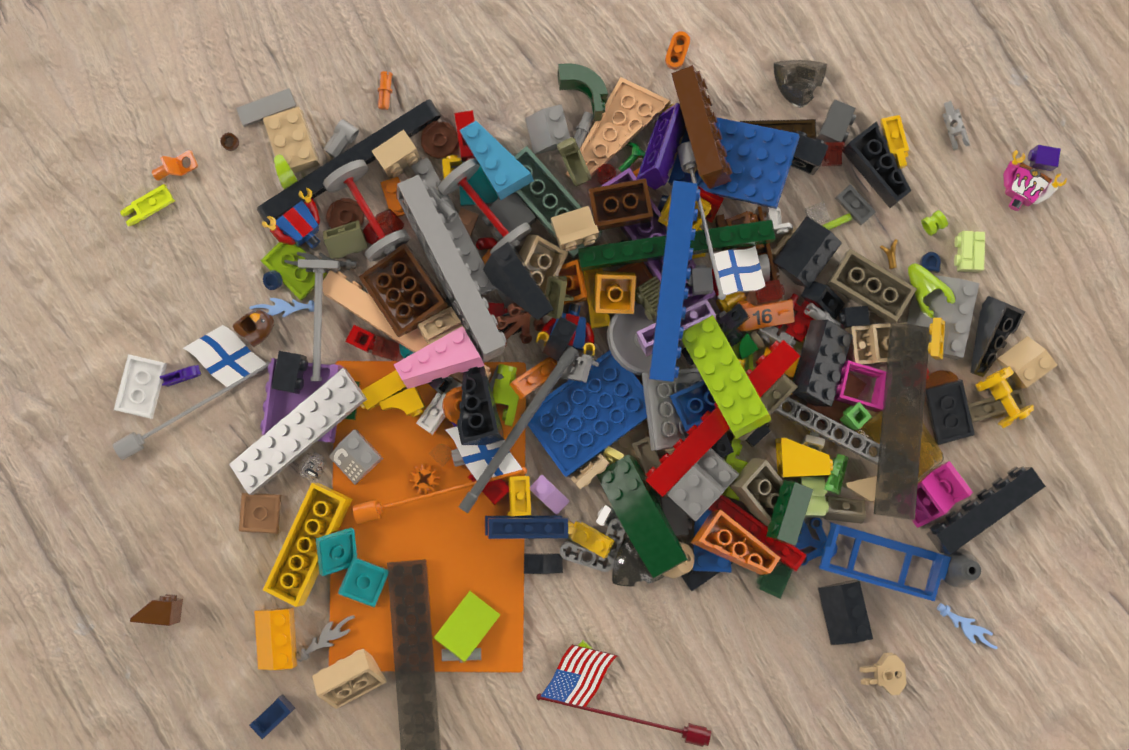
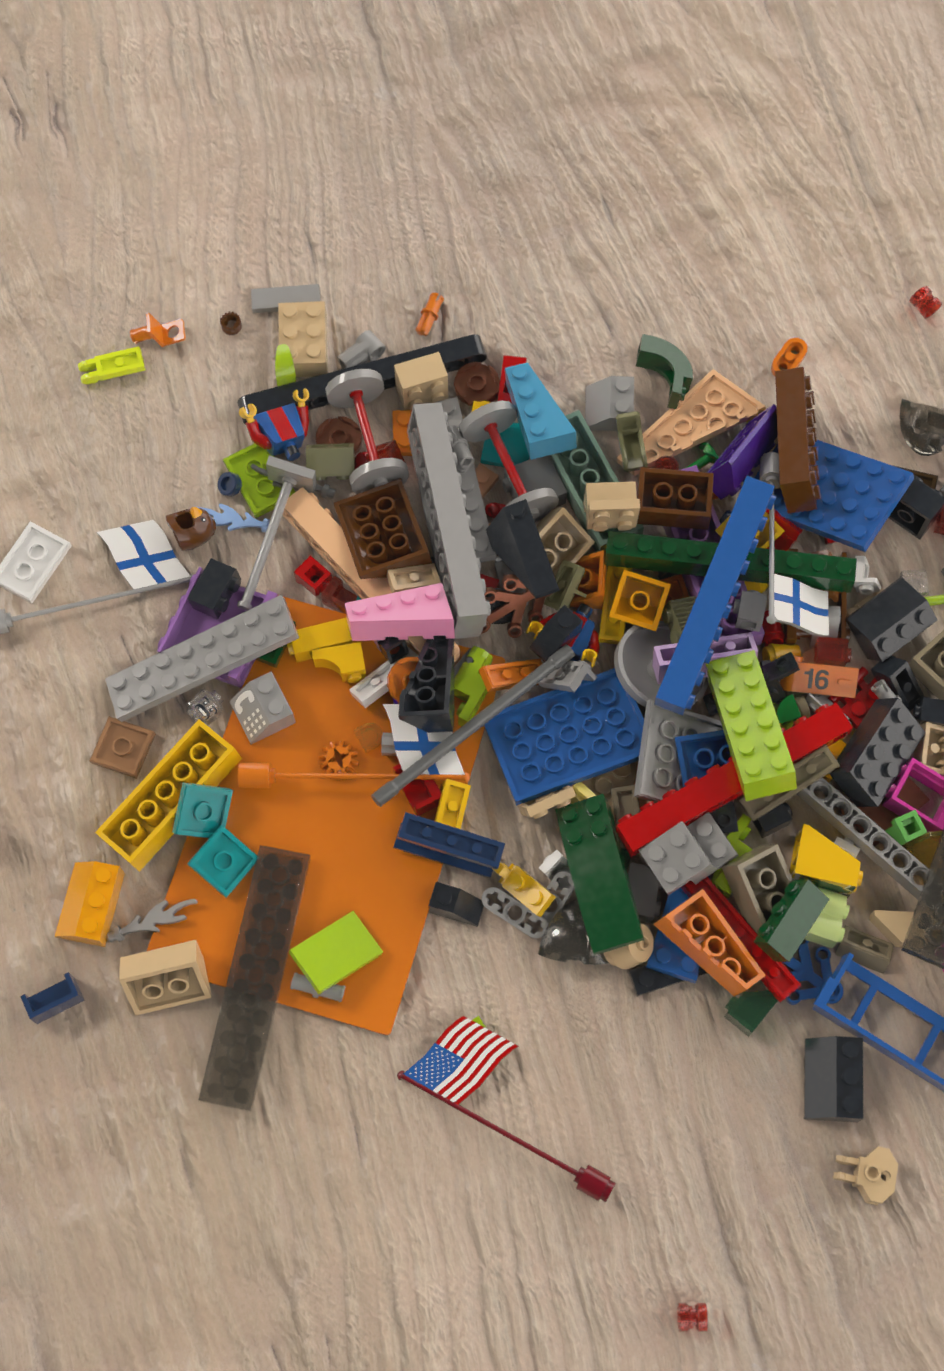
camera: 15 degrees right, 15 degrees down
dark purple piece [159,365,202,387] -> none
lavender slope [530,475,570,515] -> none
light grey axle [574,112,594,149] -> none
bright green wing [824,454,849,495] -> none

